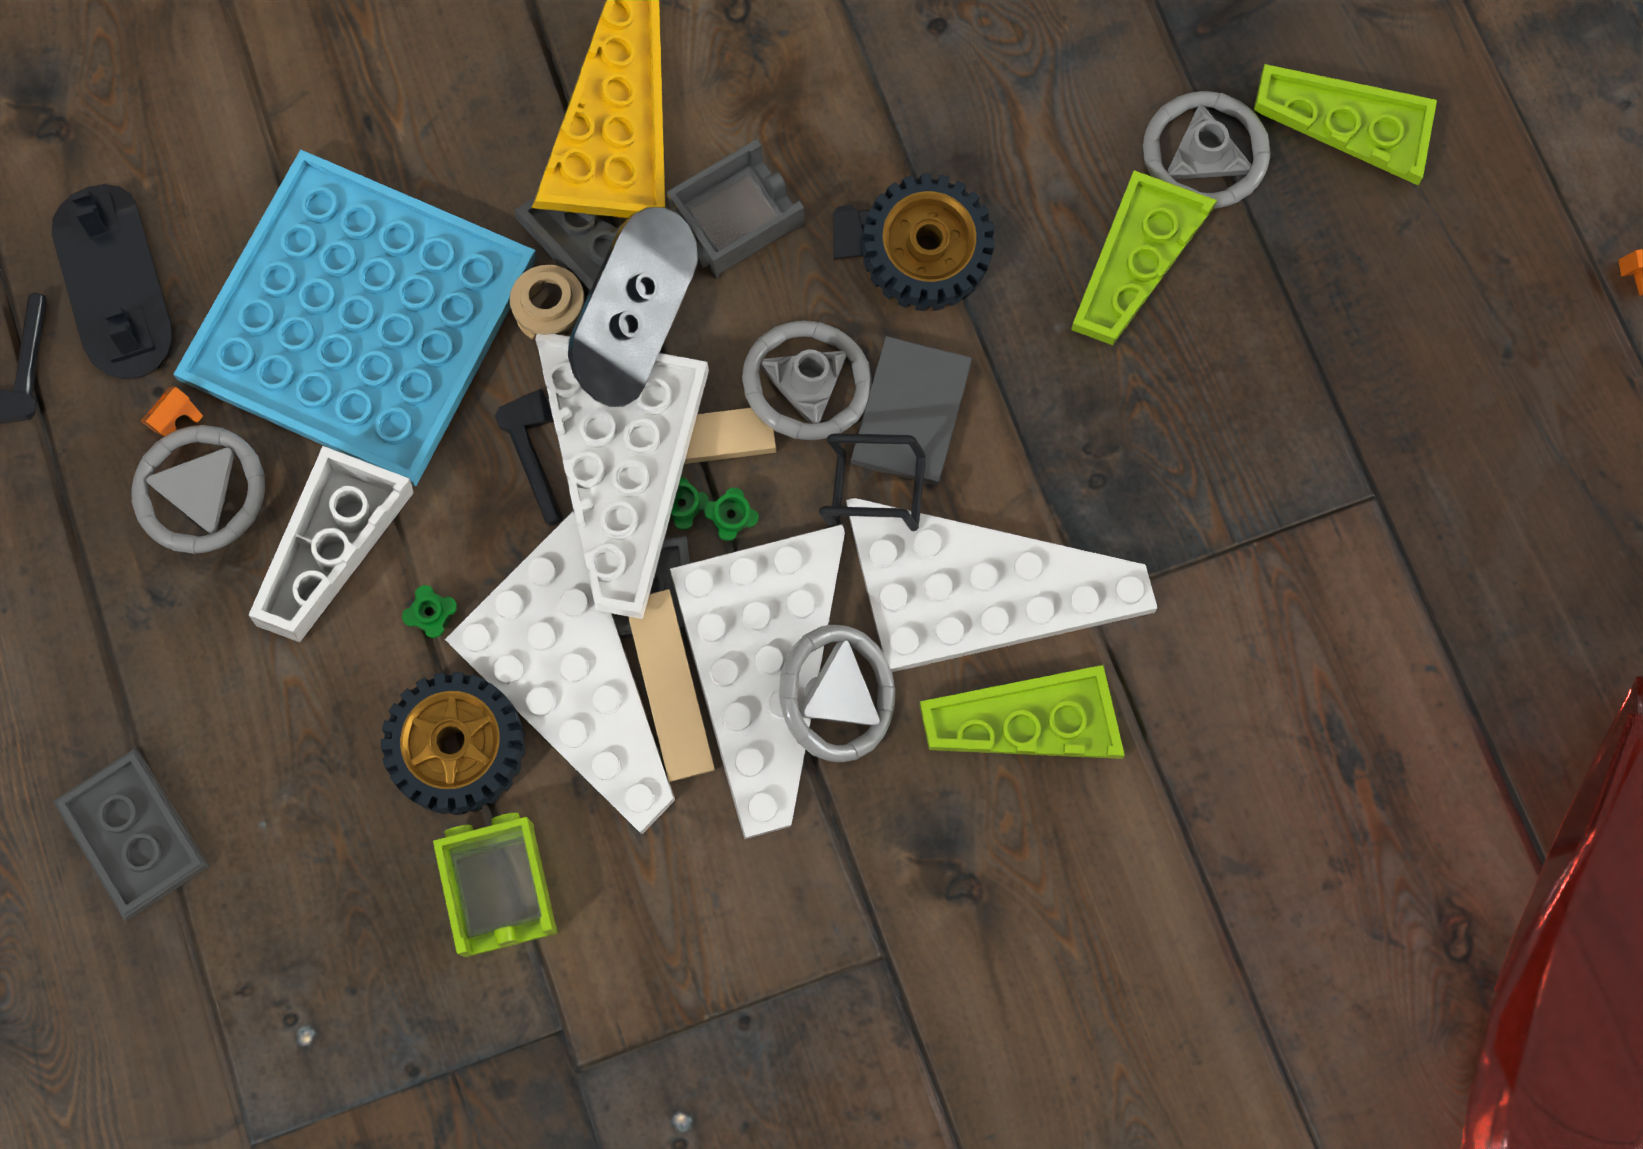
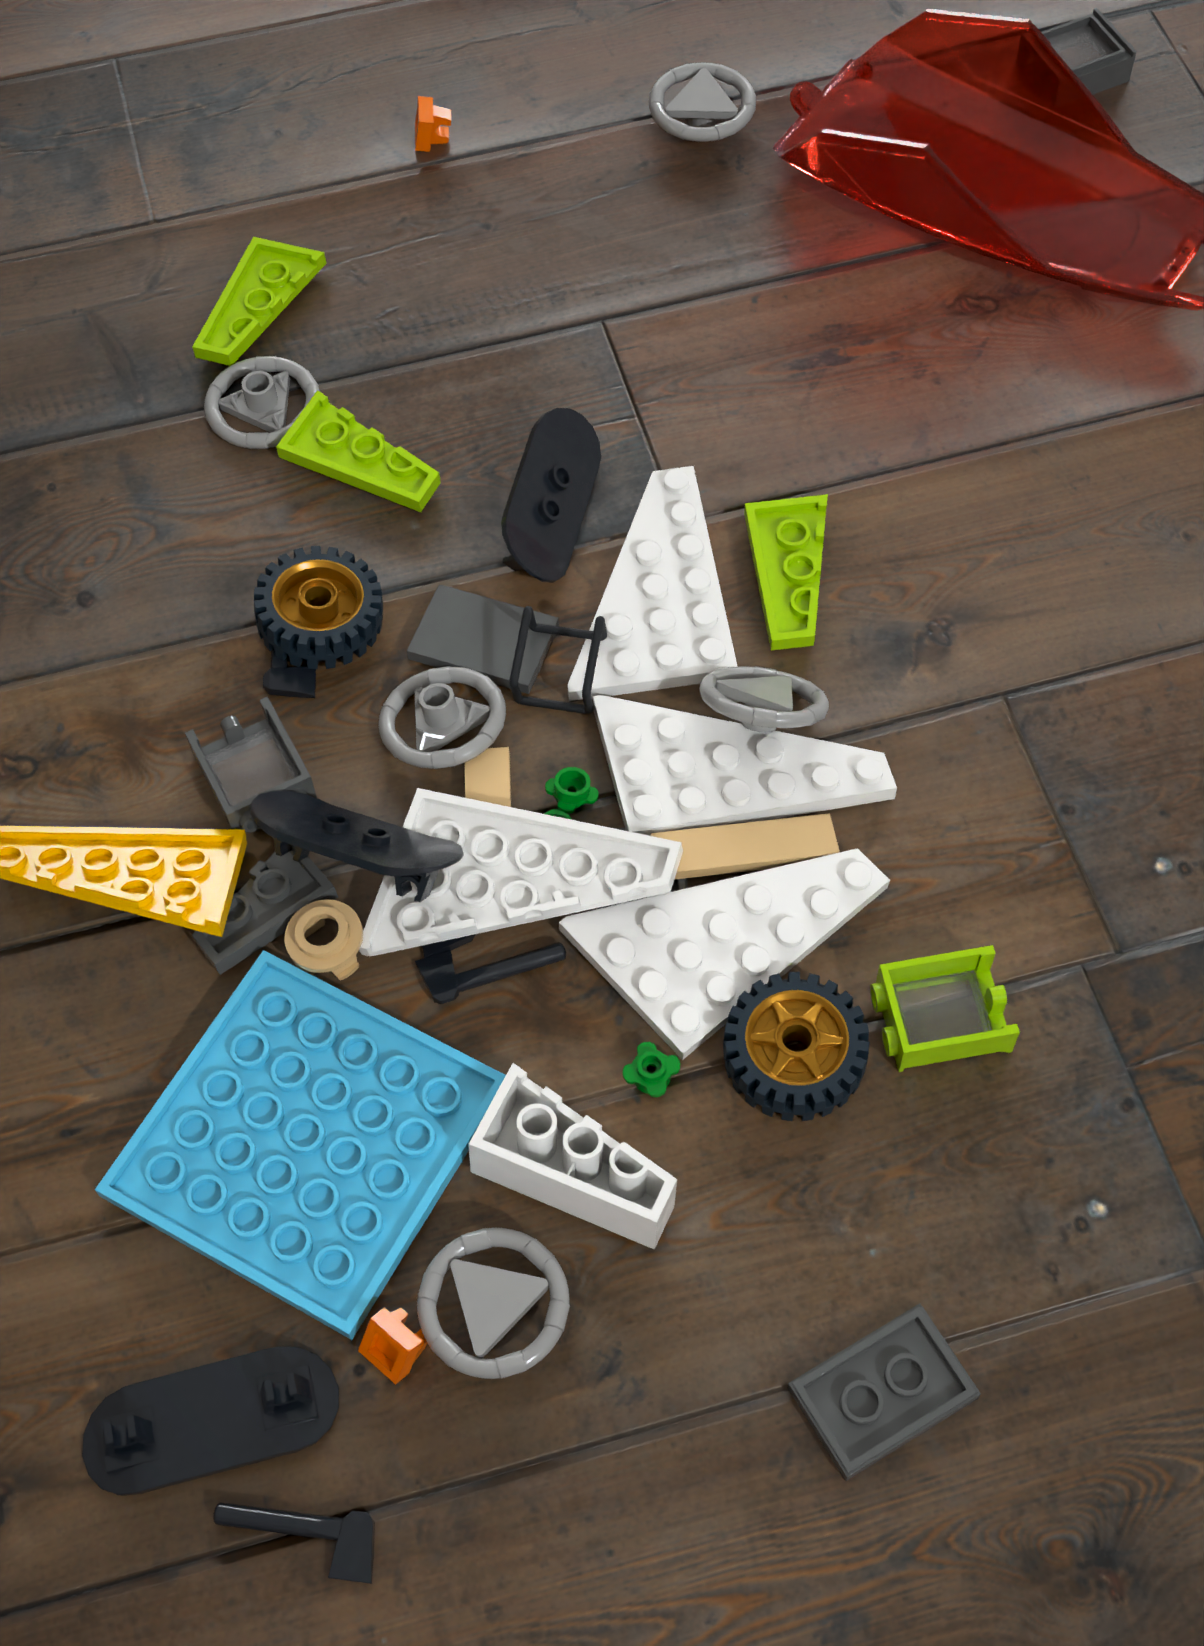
camera: 85 degrees left, 15 degrees down
none -> black piece [501,408,601,583]

